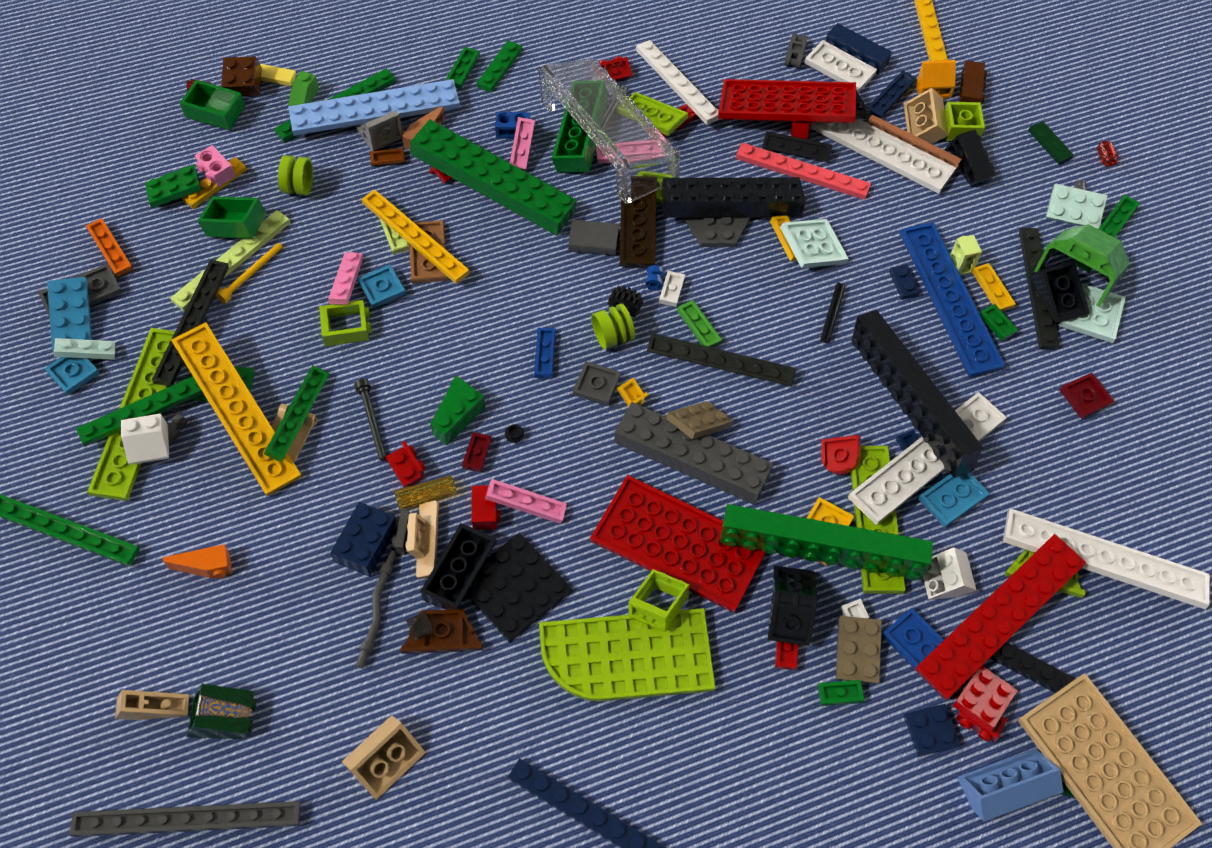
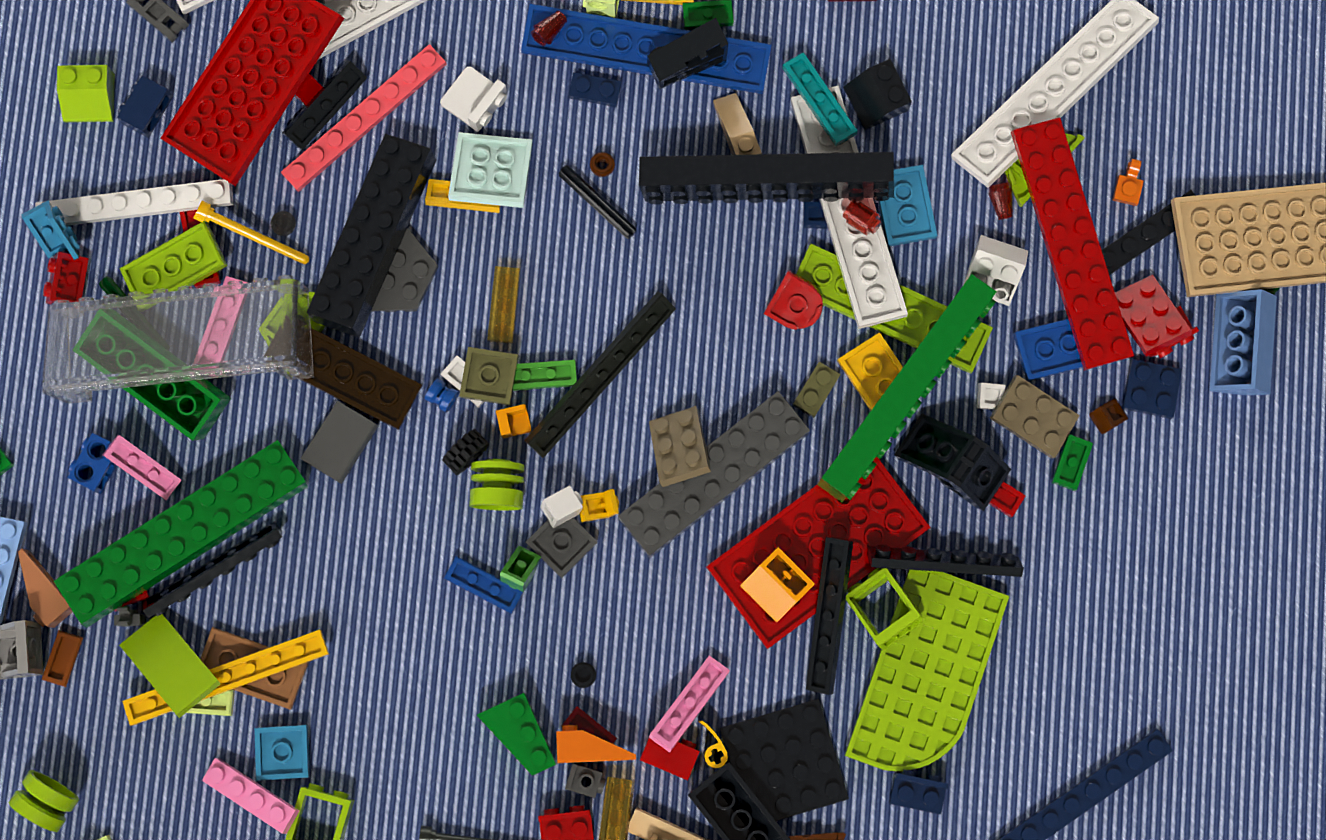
camera: 65 degrees left, 20 degrees up
none -> dark azure bracket [21,200,80,260]
none -> lime slope [57,65,115,123]
none -> dark grey plate [114,606,146,627]
none -> dark blue brick [117,76,173,138]
none -> lime tile [119,614,221,718]
none -> black plate [142,521,282,618]
none -> yellow piece [193,201,310,264]
none -> clear smoke plate [271,211,296,236]
none -> white bracket [440,67,508,132]
none -> olive plate [459,347,519,406]
none -> clear yellow plate [487,266,521,344]
none -> light orange panel [496,404,532,439]
none -> bright green slope [500,545,542,592]
none -> clear red cone [531,11,567,46]
none -> white brick [540,486,583,528]
none -> orange slope [556,725,636,763]
none -> dark grey brick [565,763,606,798]
none -> reddish brown plate [590,152,615,177]
none -> black wedge [647,18,728,89]
none -> yellow panel [698,720,728,768]
none -> tan slope [713,93,762,155]
none -> light orange slope [740,547,815,623]
none -> teal plate [782,52,858,147]
none -> olive plate [793,362,841,418]
none -> black plate [806,537,854,695]
none -> clear red brick [842,200,882,236]
none -> black slope [843,59,912,131]
none -> black plate [867,545,1024,577]
none -> dark blue bracket [889,769,949,815]
none -> clear red cone [988,182,1013,220]
none -> reddish brown slope [1089,398,1128,434]
none -> orange plate [1112,159,1144,206]

